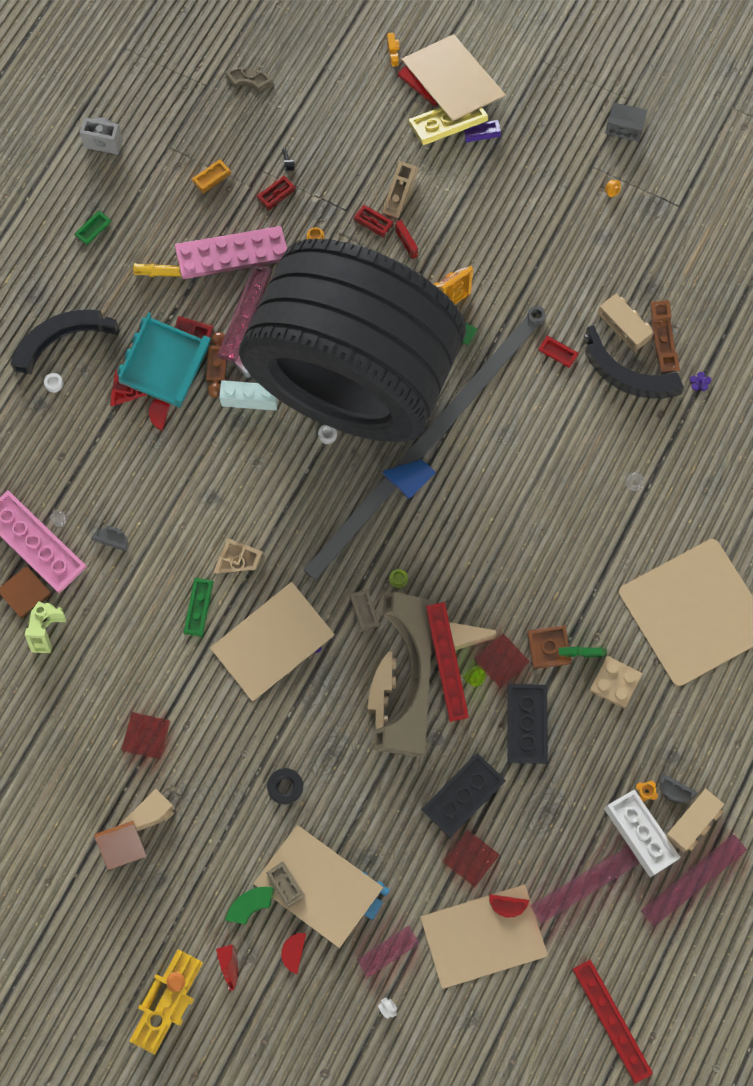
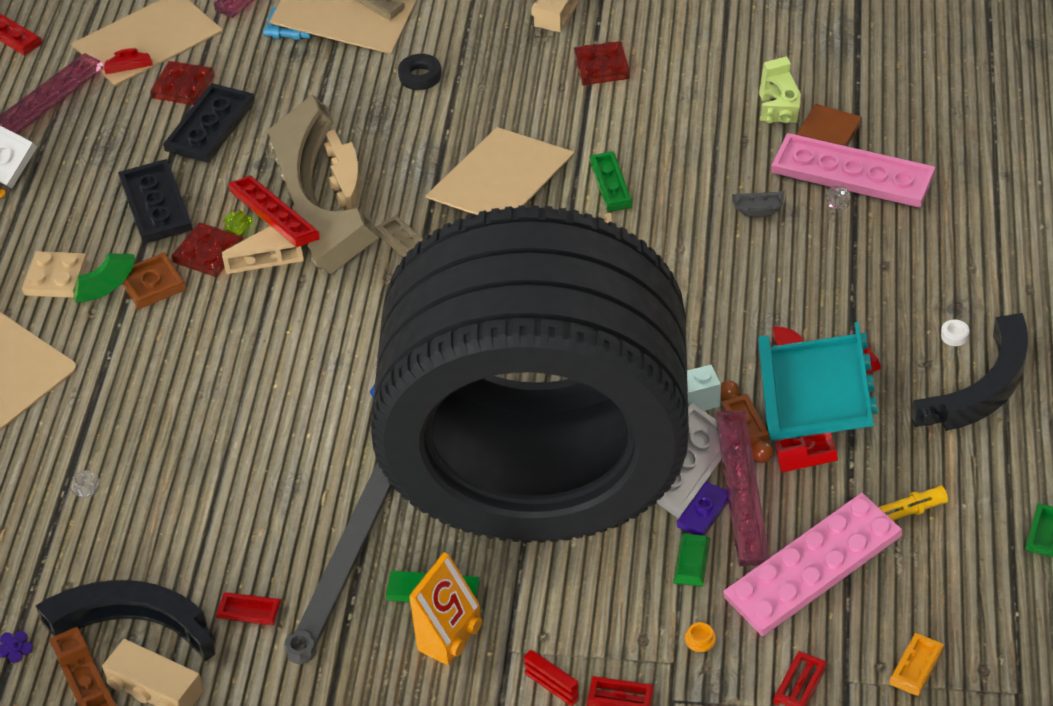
camera: 160 degrees right, 25 degrees down
lime plate [389,569,408,588] -> none

